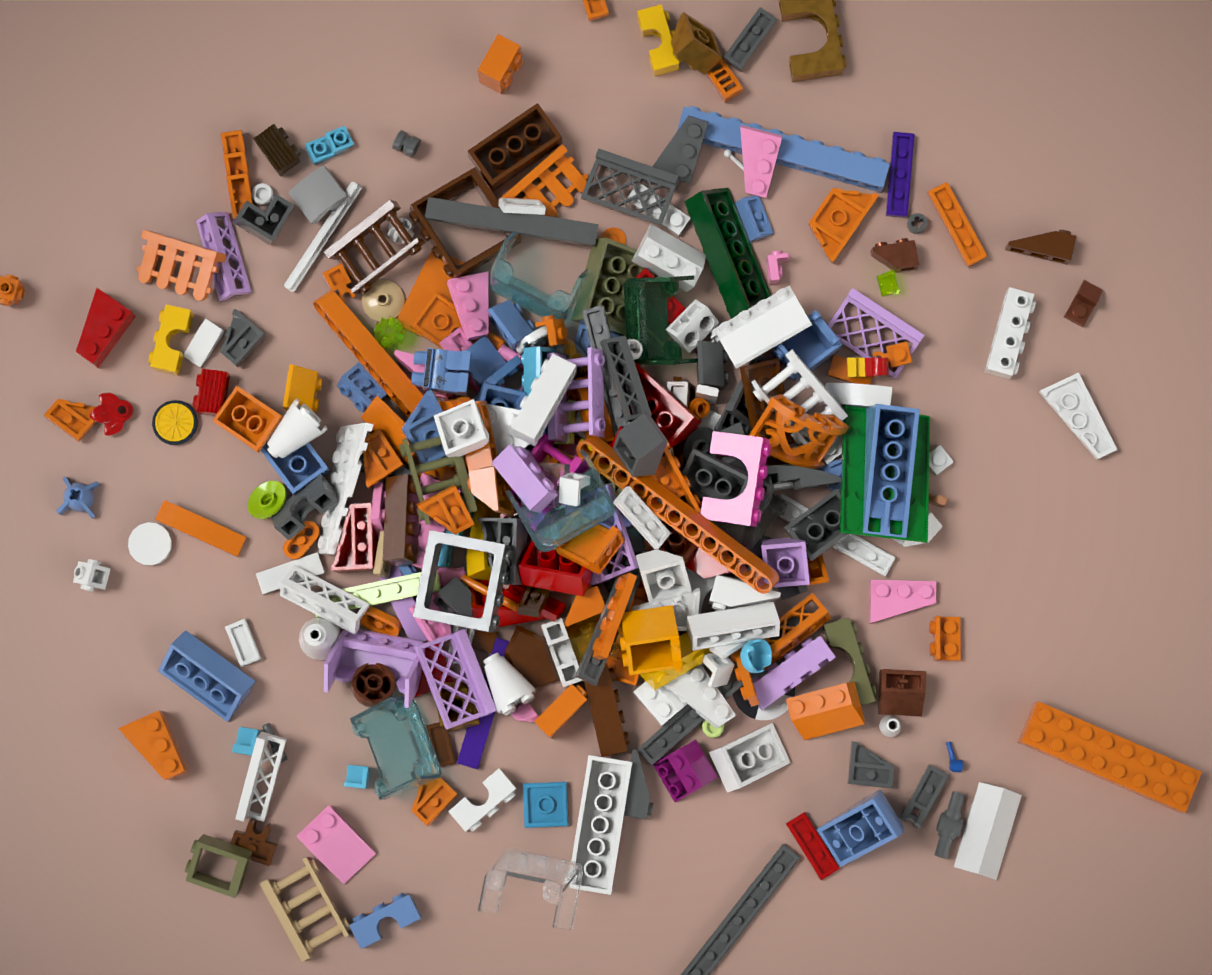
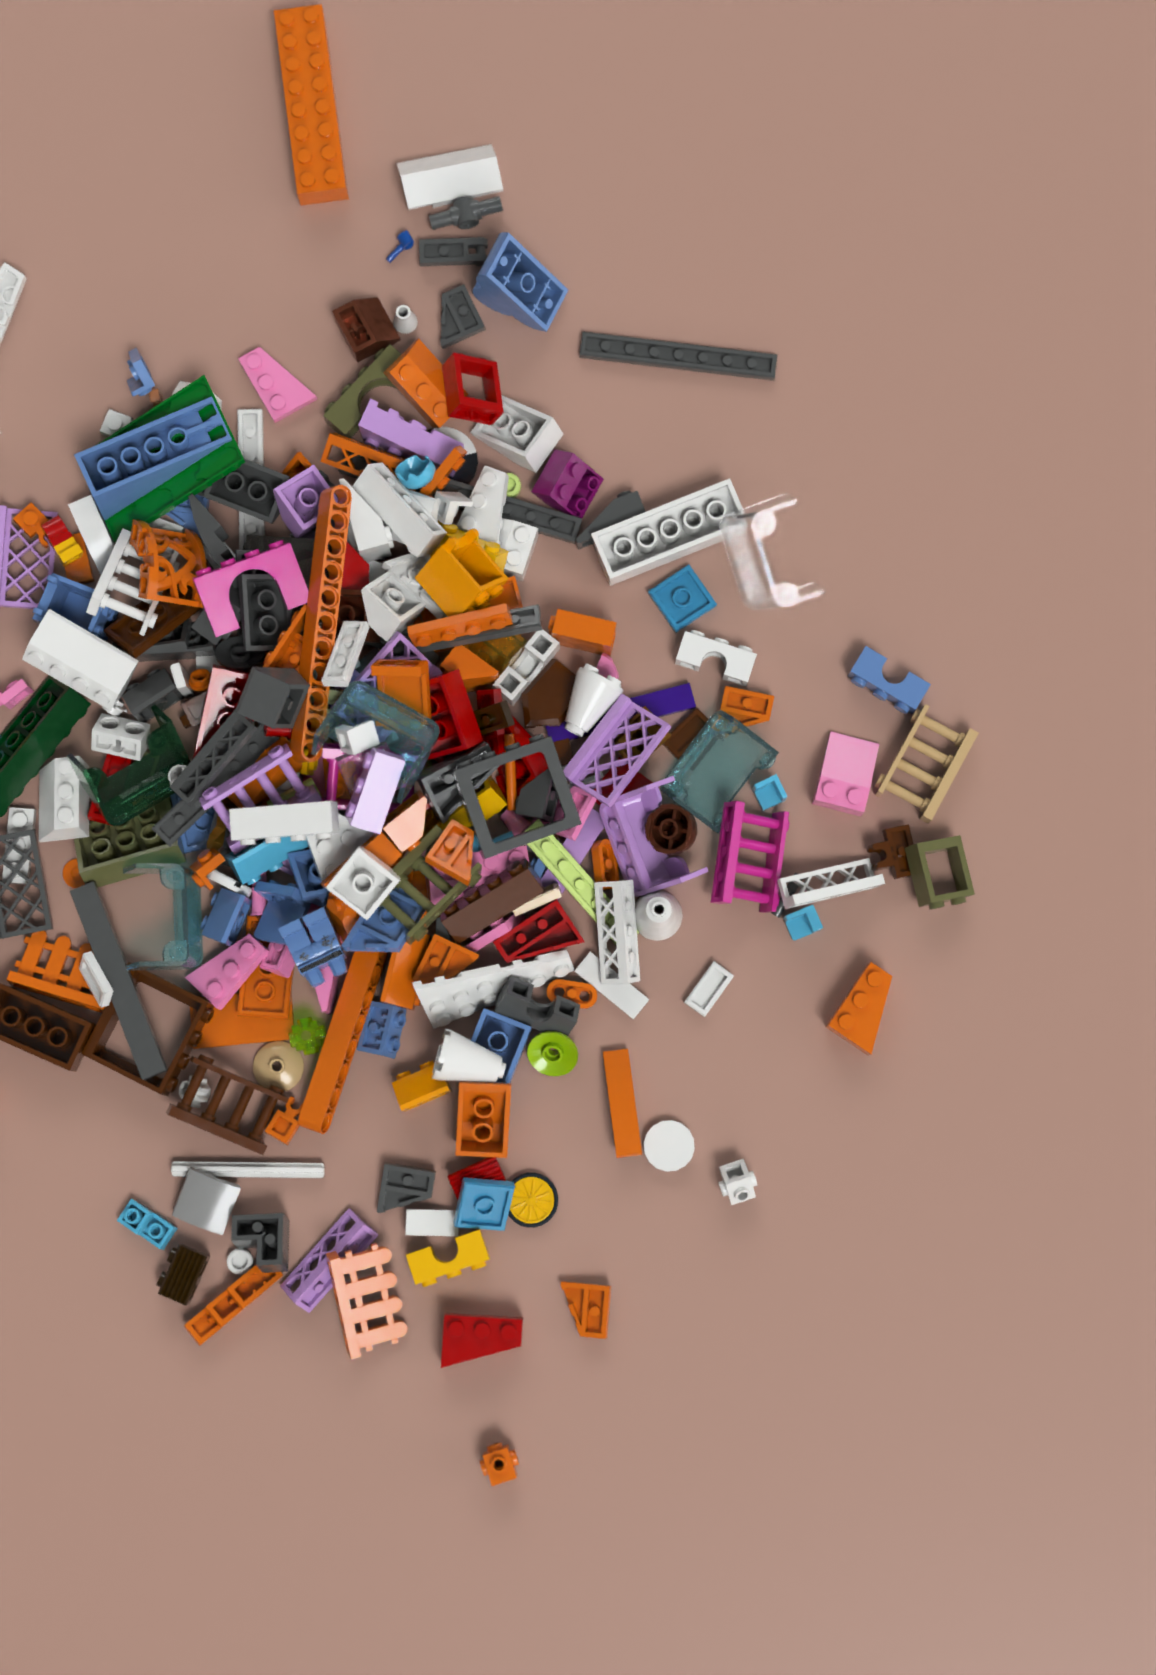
camera: 120 degrees left, 0 degrees up
medium blue piece [57,476,100,518] -> none
red plate [90,392,133,436] -> none
medium blue slope [158,630,255,722] -> none
dark grey wheel [392,130,421,158] -> none
reddish brown brick [584,663,630,757] -> none
red tile [785,812,840,880] -> none
orange bracket [929,616,961,661] -> none
none -> medium blue bracket [127,347,155,396]
none -> red window [442,352,504,425]
none -> dark azure tile [453,1177,515,1231]
none -> dark pink fence [710,801,790,913]

